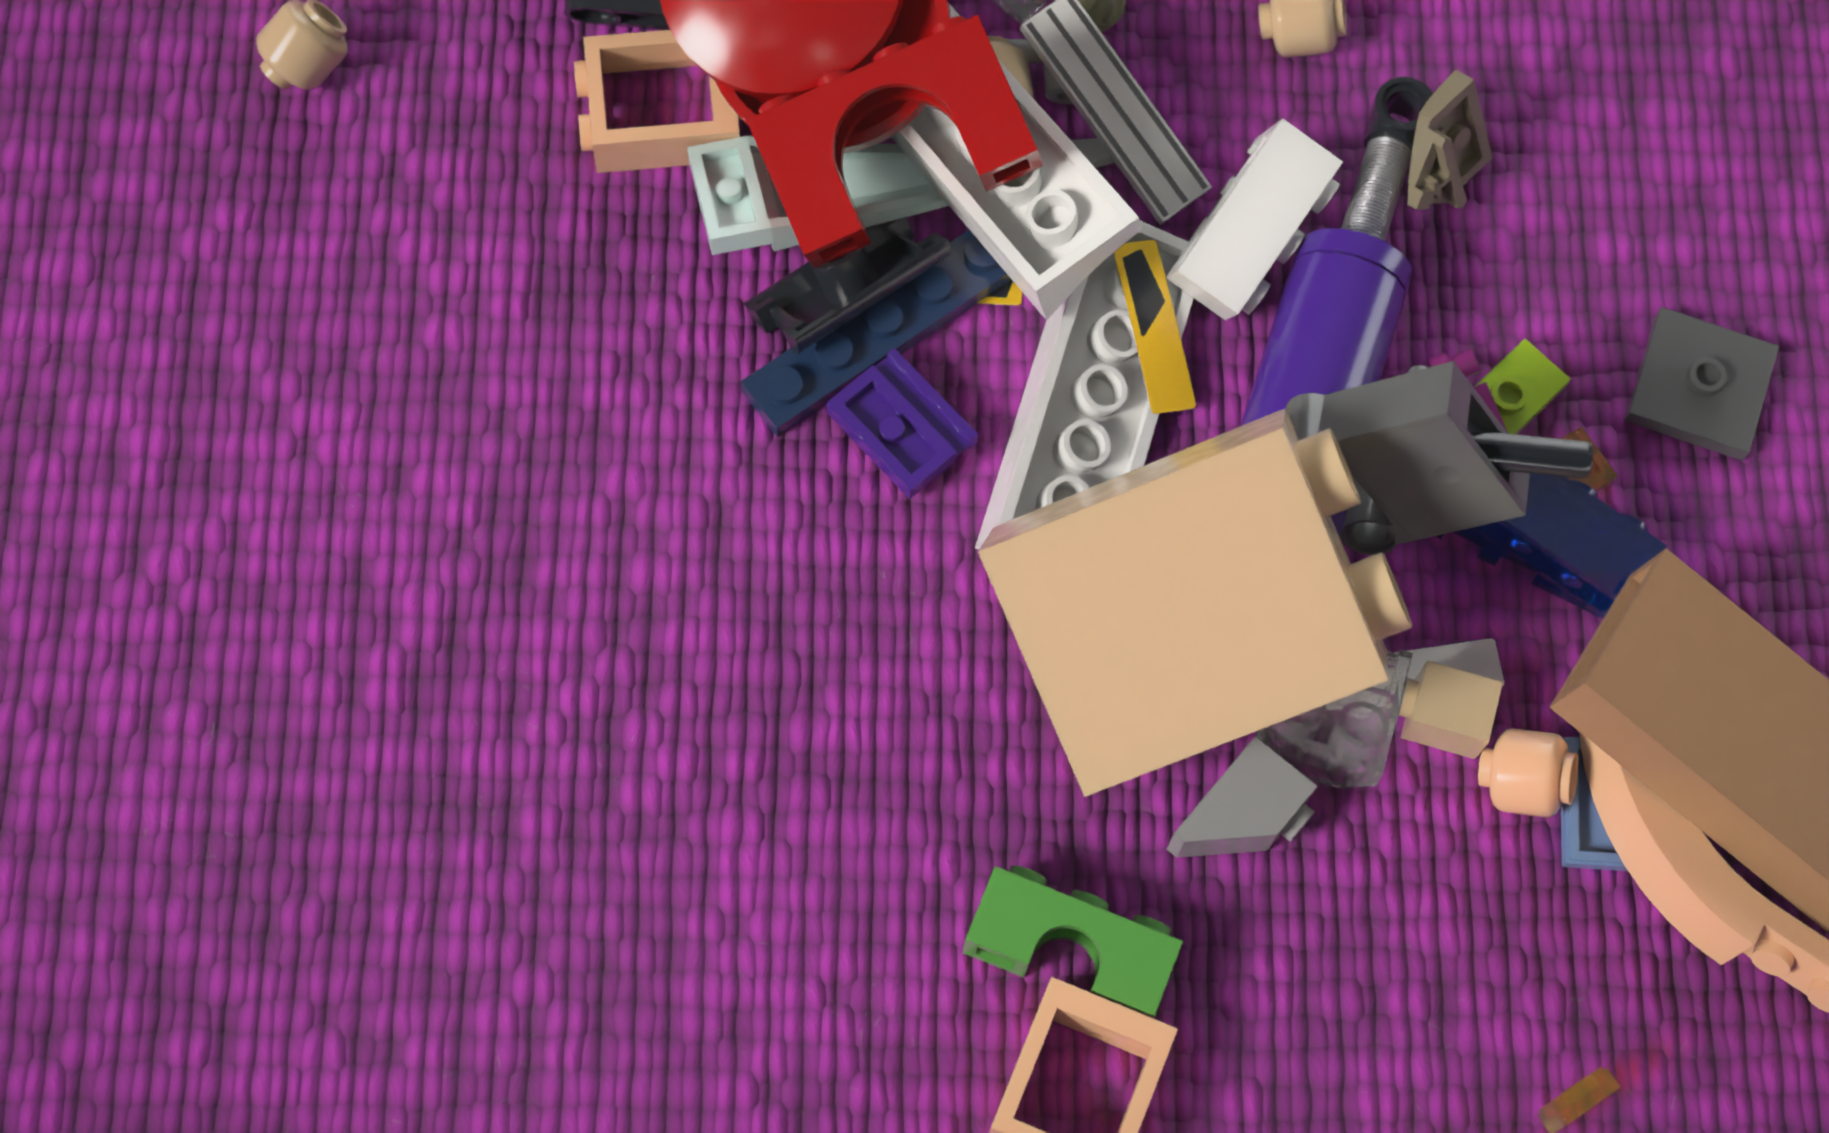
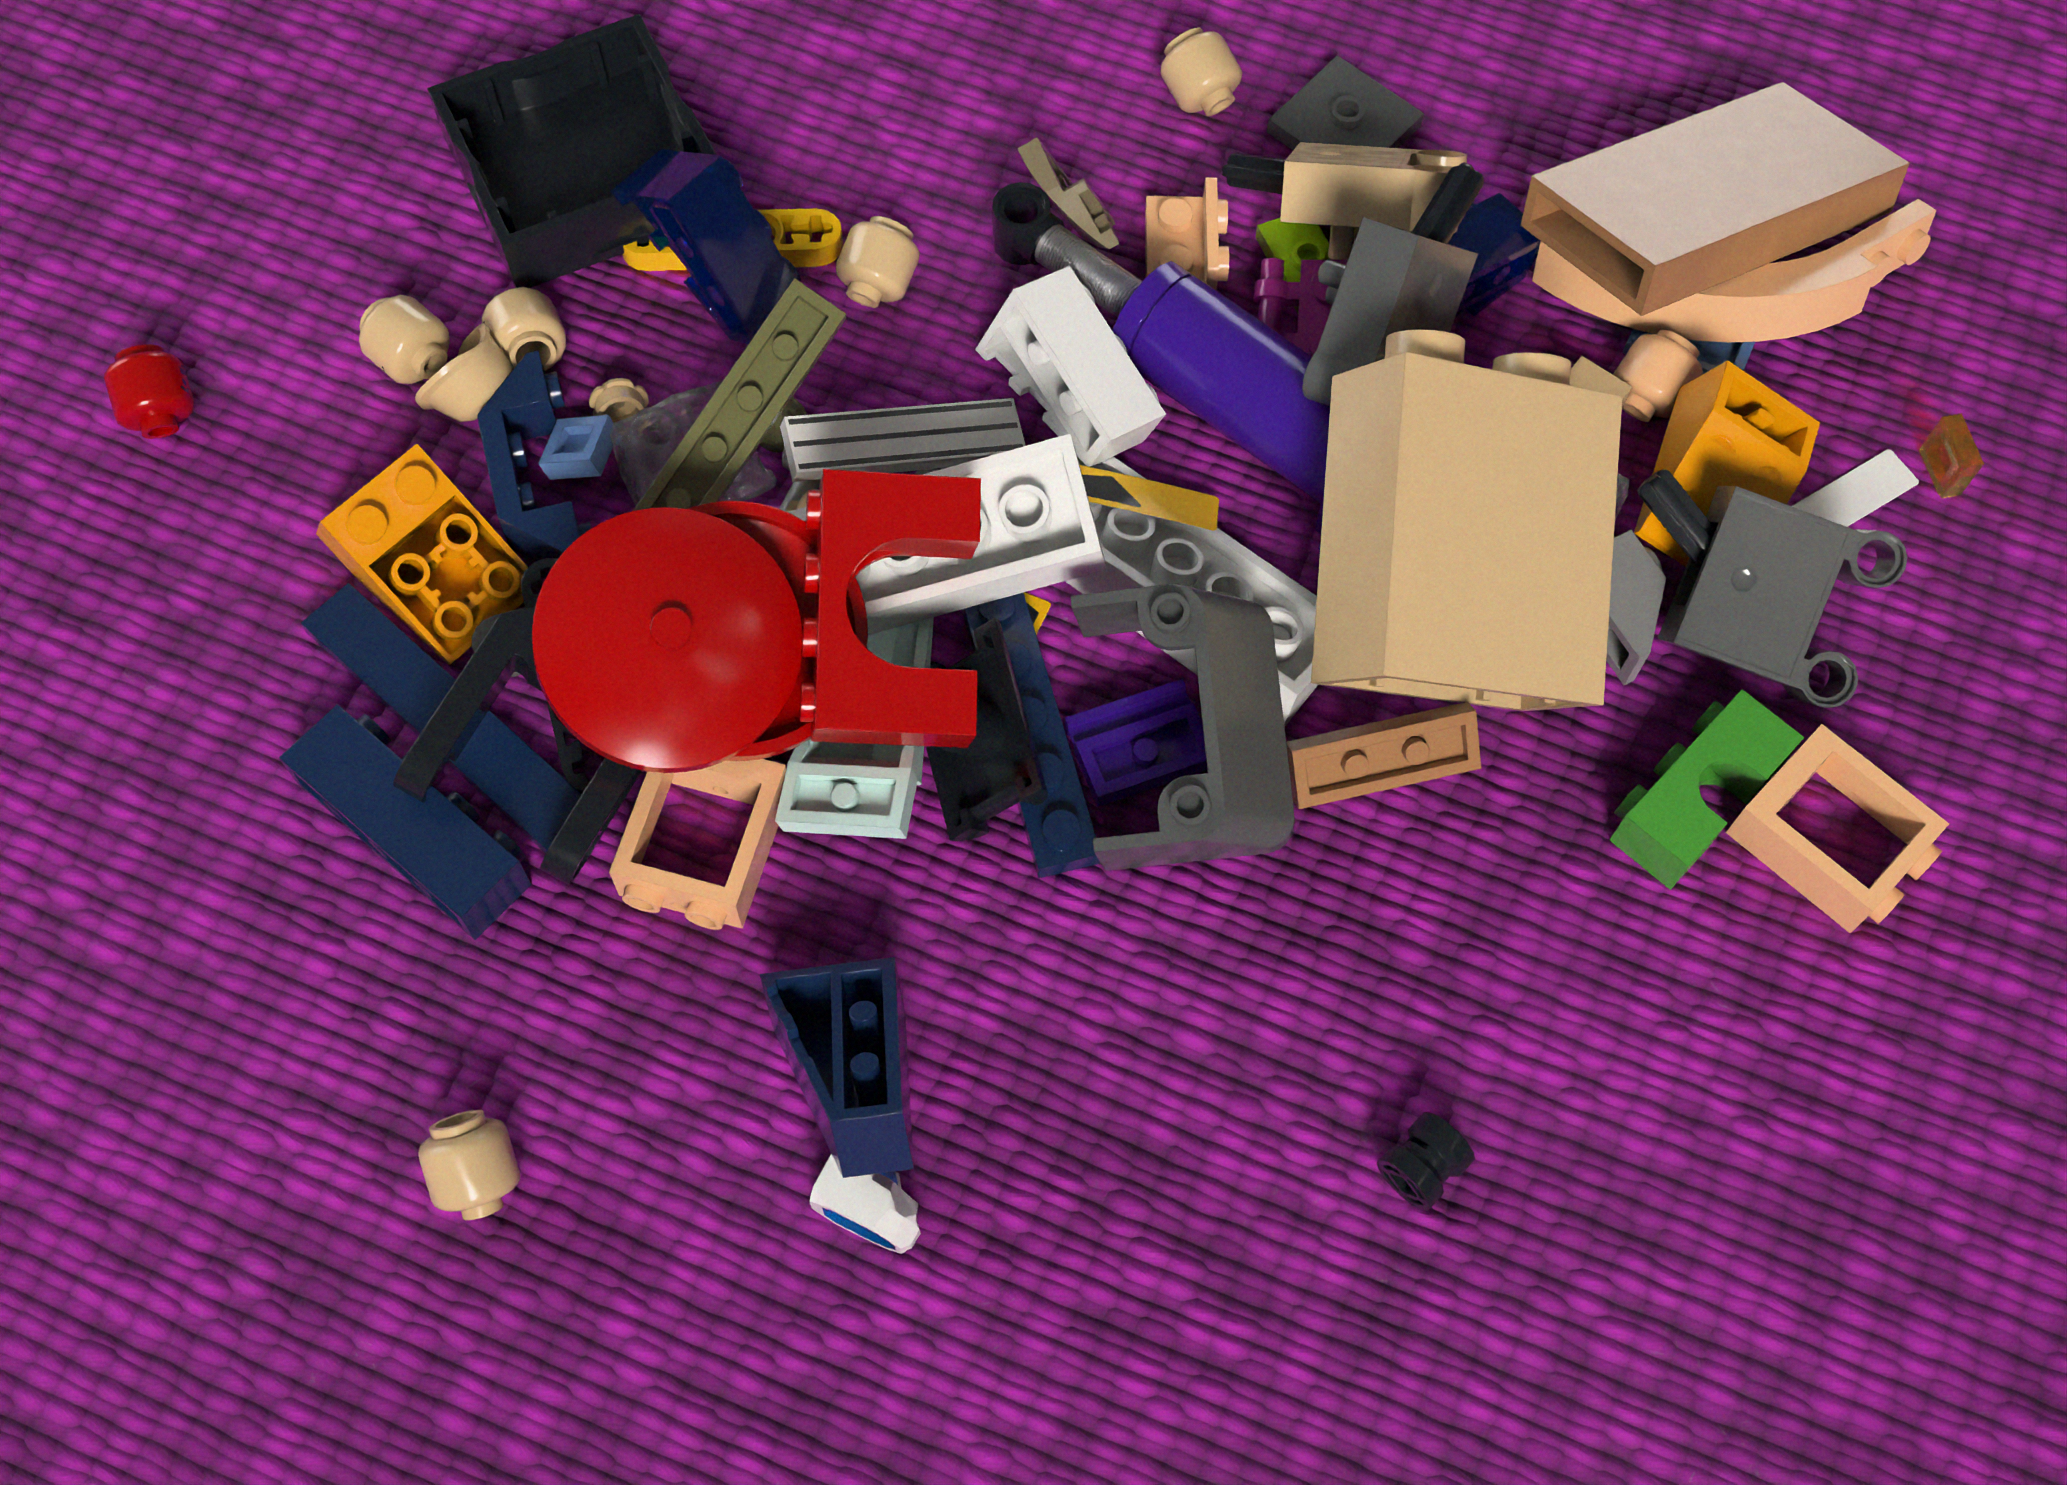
camera: 65 degrees left, 5 degrees down
none -> dark blue wedge [760,957,914,1178]
none -> white rock [809,1154,921,1254]
none -> dark grey windscreen [1071,584,1295,871]
none -> light nougat bracket [1145,177,1229,290]
none -> tan head [1160,27,1242,116]
none -> tan piece [1222,142,1467,260]
none -> medium nougat plate [1286,702,1481,809]
none -> black wheel [1377,1112,1475,1211]
none -> light orange slope [1634,360,1820,567]
none -> dark grey piece [1638,469,1907,708]
none -> white sticker [1792,449,1919,527]

